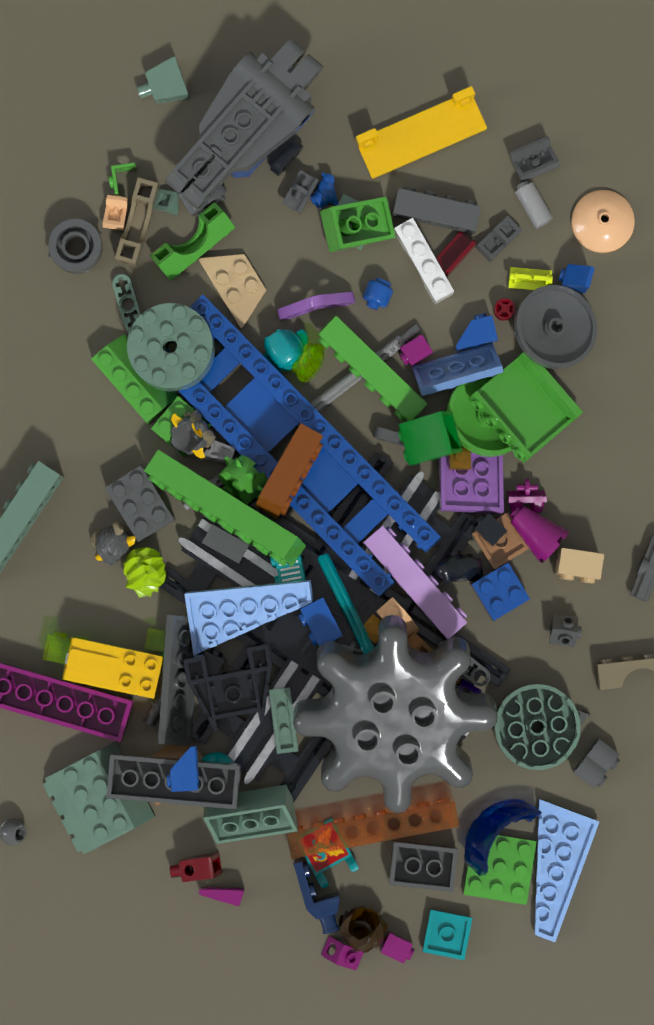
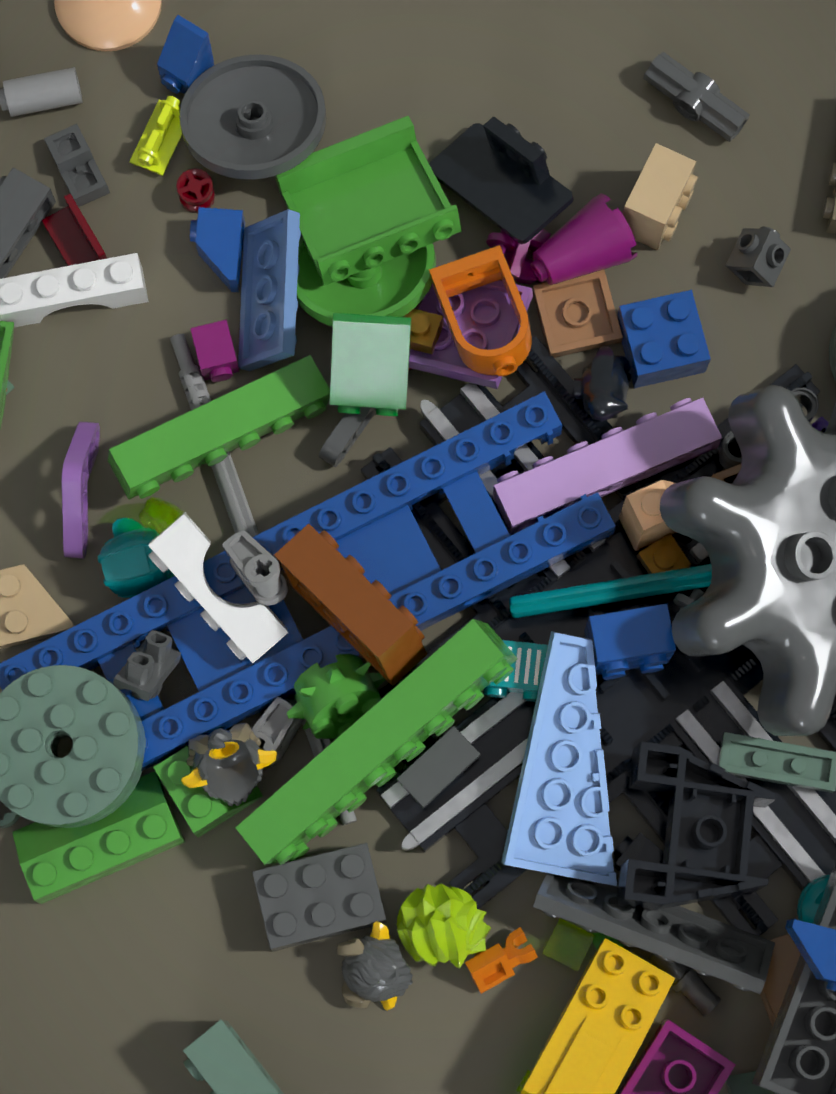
camera: 70 degrees left, 10 degrees down
blue head [362,277,393,310] -> none
black brick [473,513,507,547] -> none
none -> dark grey hips [113,630,181,701]
none -> white arch [148,512,288,663]
none -> light grey piece [222,530,288,606]
none -> black bracket [429,116,574,244]
none -> orange window [429,245,532,376]
none -> orange plate [465,927,538,994]

